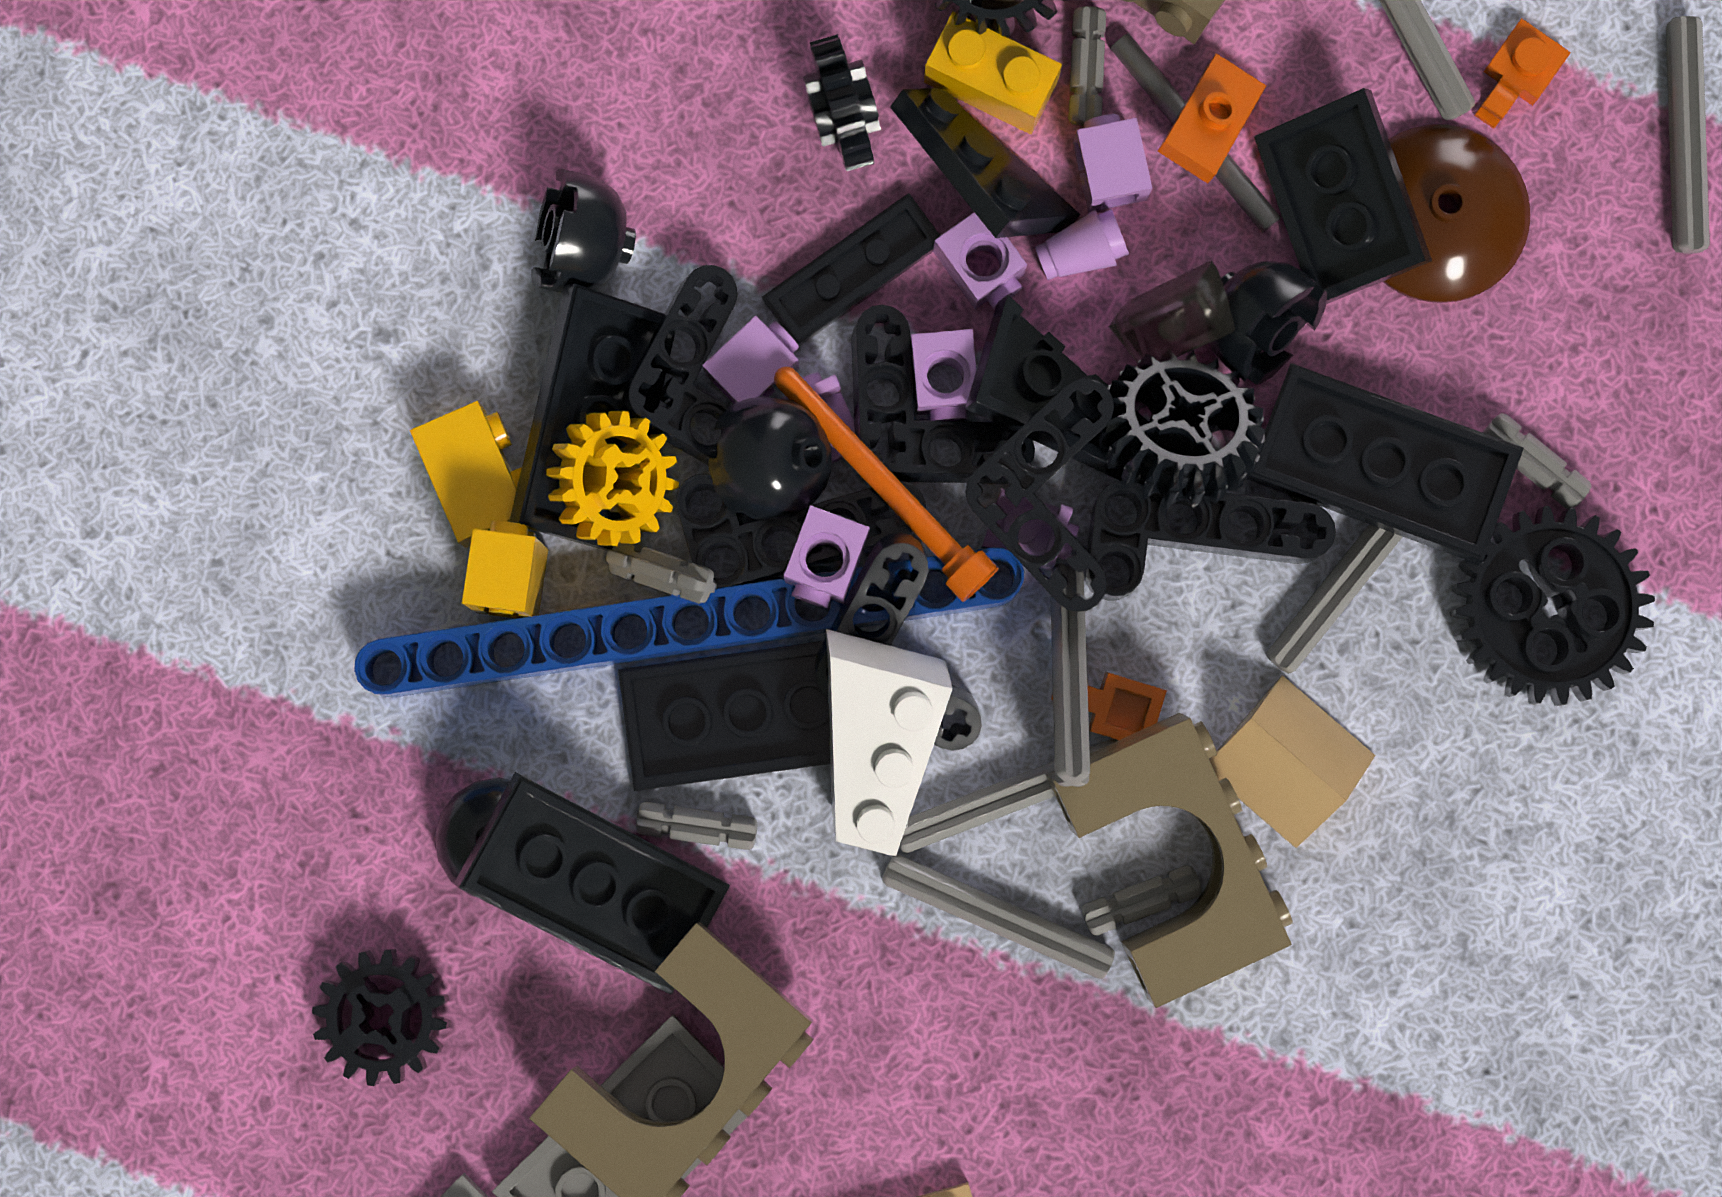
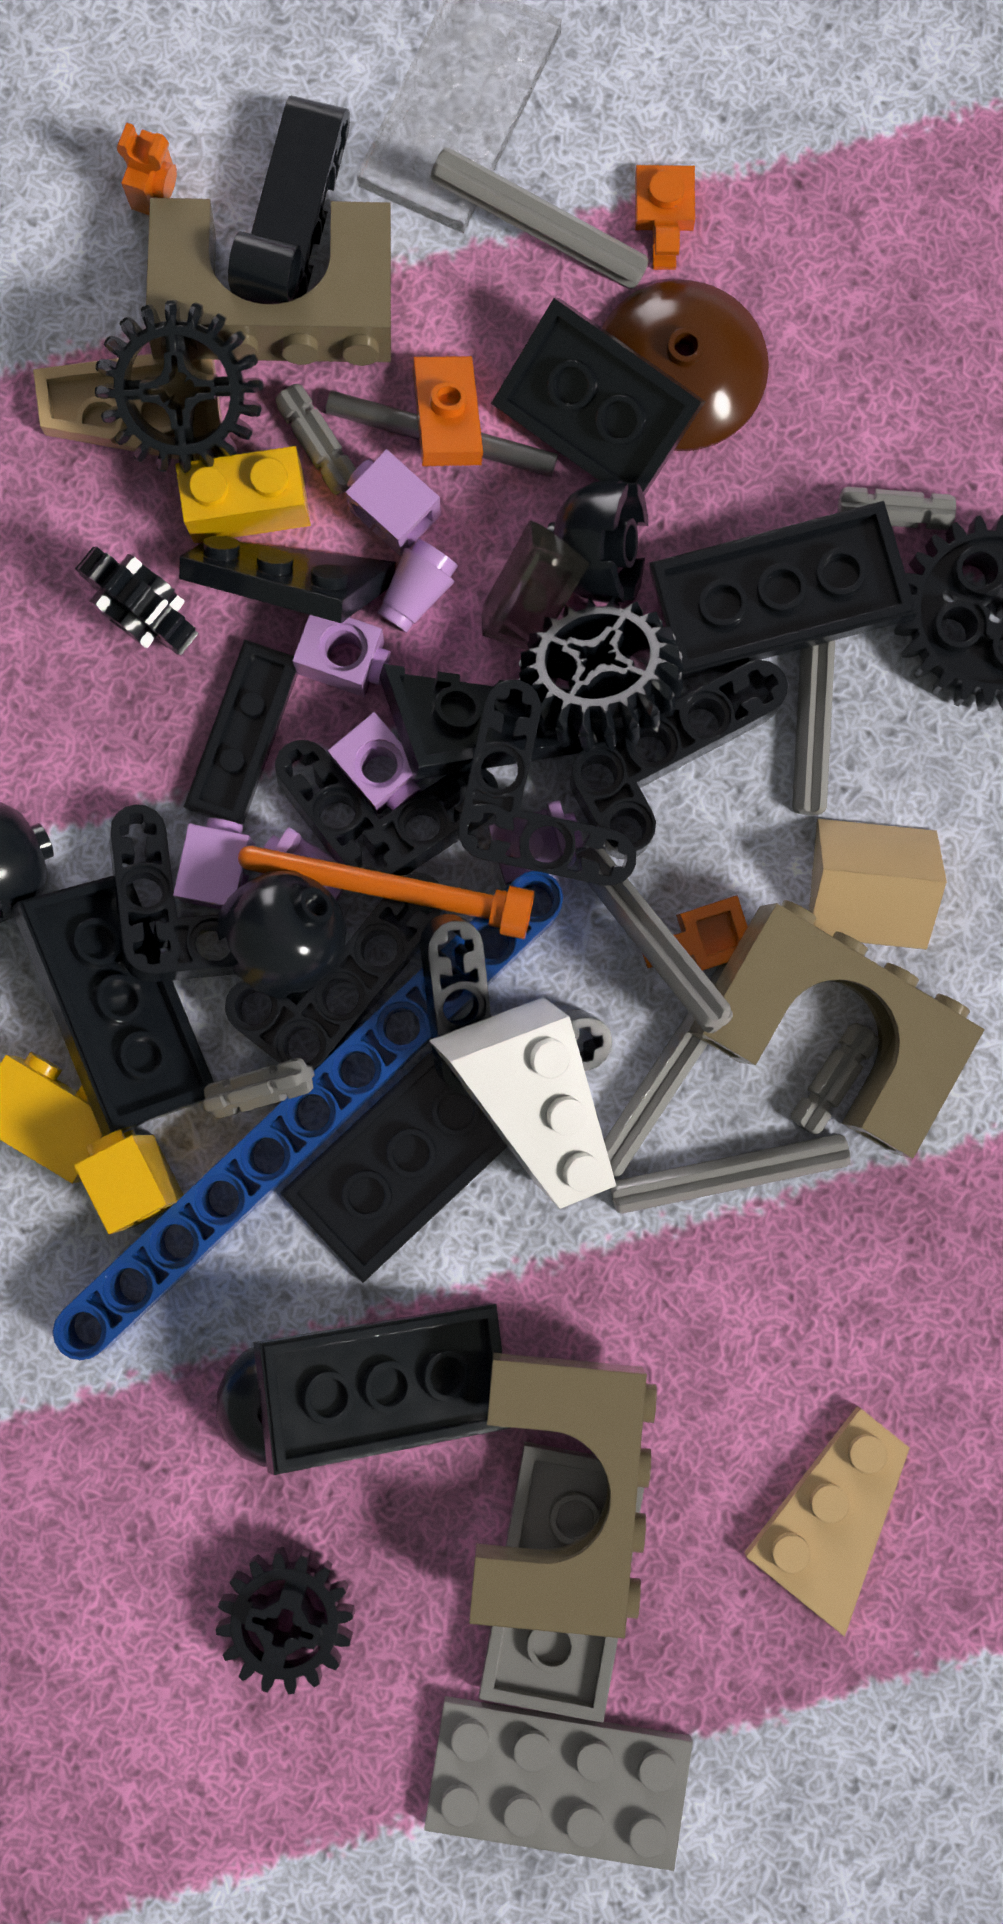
camera: 40 degrees left, 0 degrees up
yellow gear [546,411,679,546] -> none
light grey axle [636,802,758,850] -> none
lavender brick [784,505,870,609] -> none
light grey axle [1666,16,1710,254] -> none

